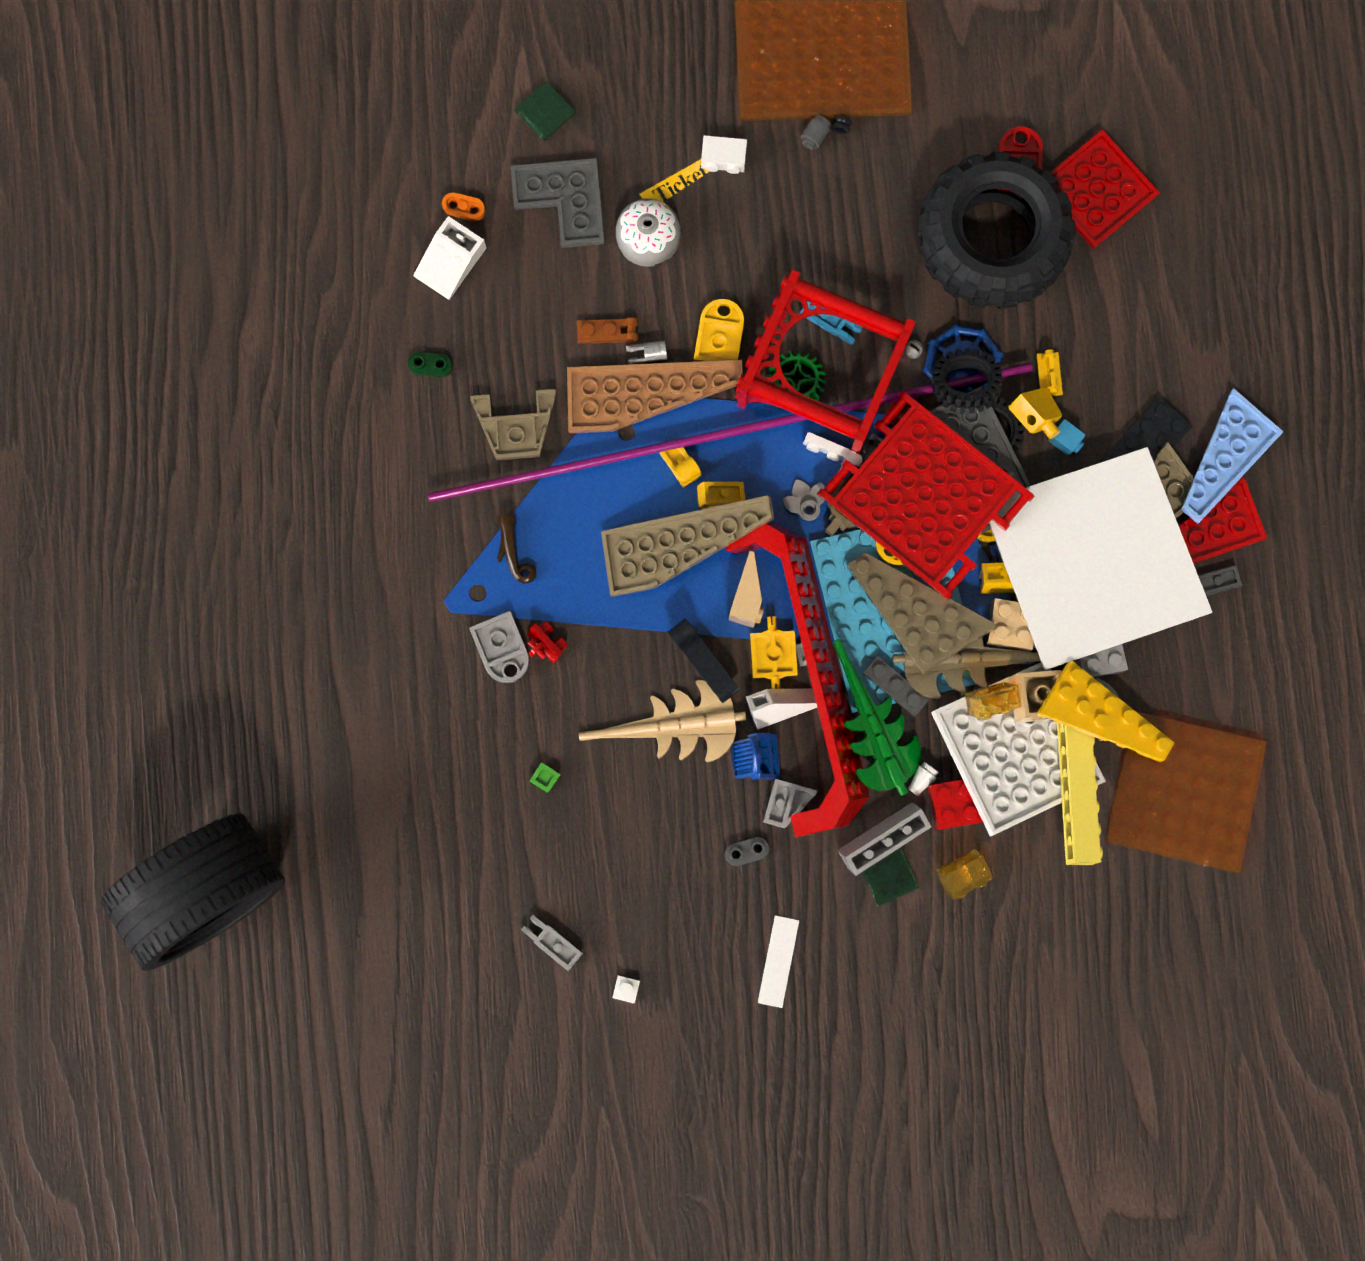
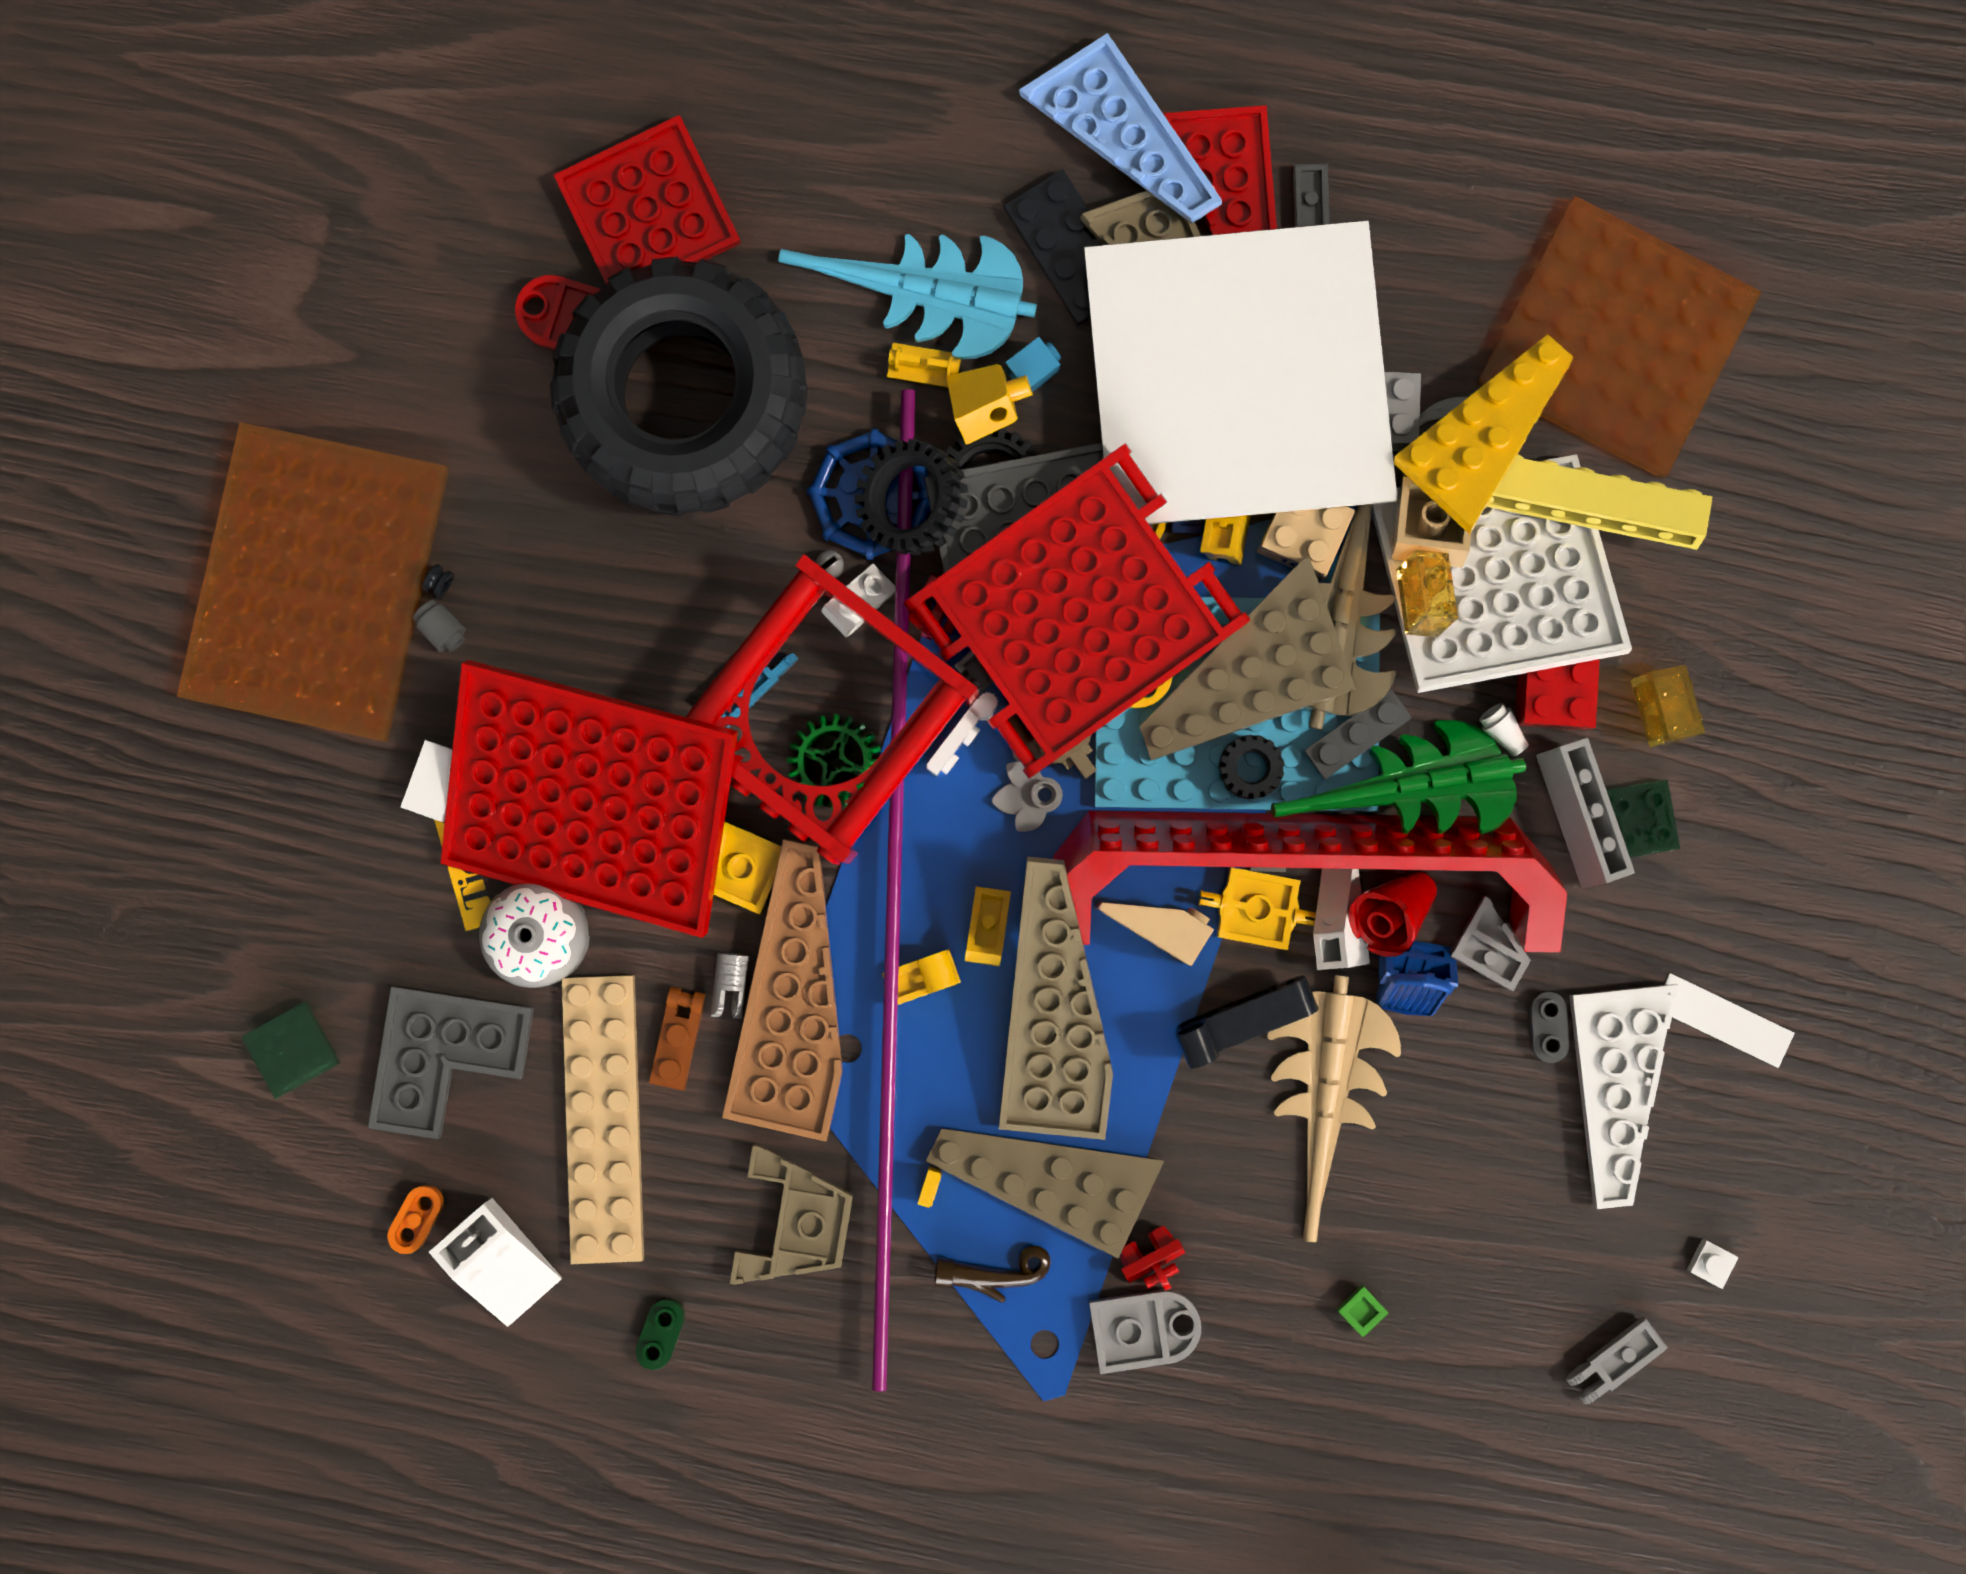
camera: 80 degrees left, 5 degrees up
none -> red plate [440,660,738,938]
none -> tan plate [562,975,644,1264]
none -> medium azure animal [778,234,1037,359]
none -> white plate [821,564,895,638]
none -> yellow tile [918,1166,942,1208]
none -> dark tan wing [926,1129,1164,1259]
none -> black tyre [1218,735,1285,799]
none -> red cone [1349,871,1437,957]
none -> white wing [1569,984,1679,1209]

